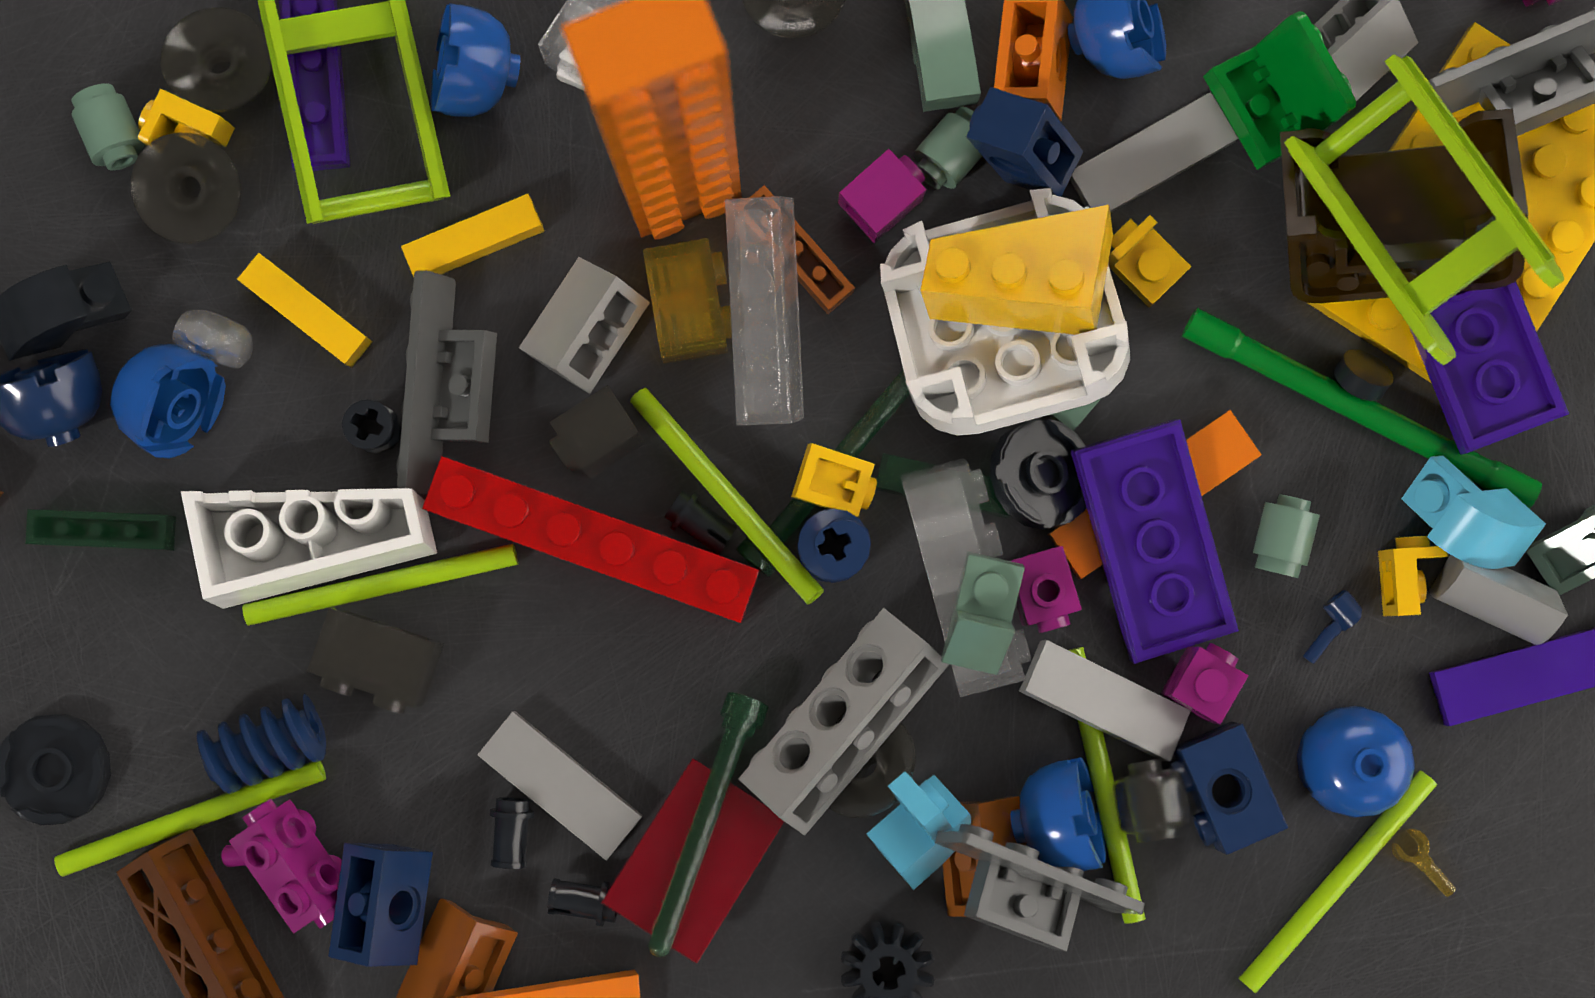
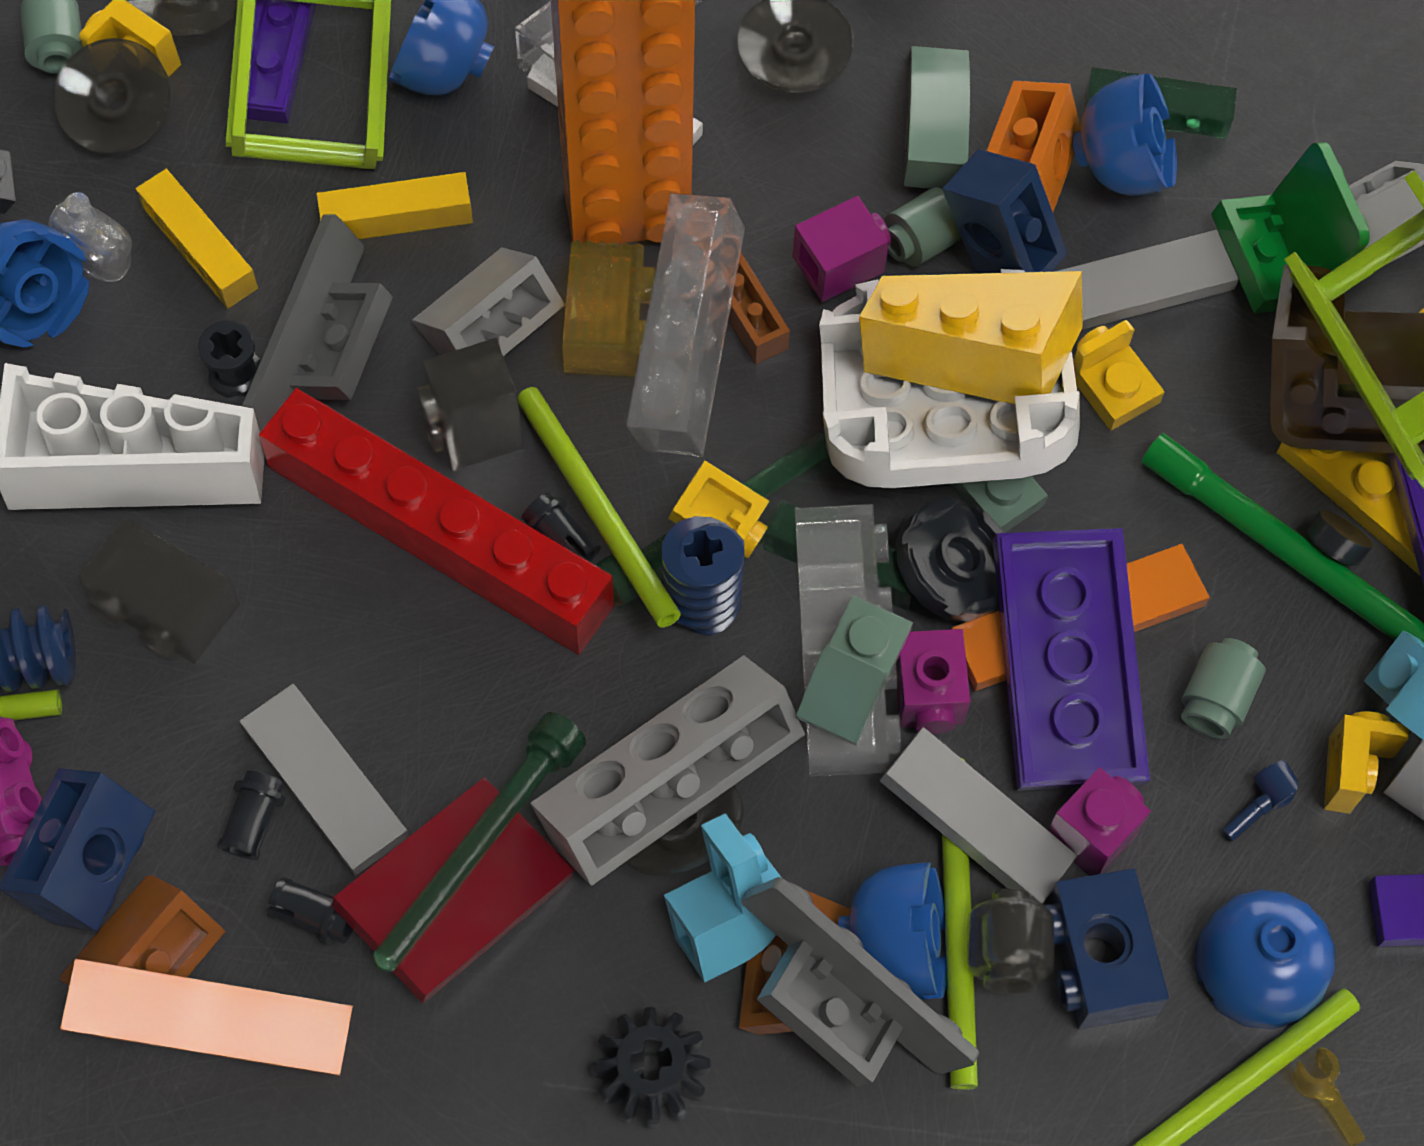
camera: 15 degrees right, 20 degrees down
lime piece [242,543,518,626] -> none

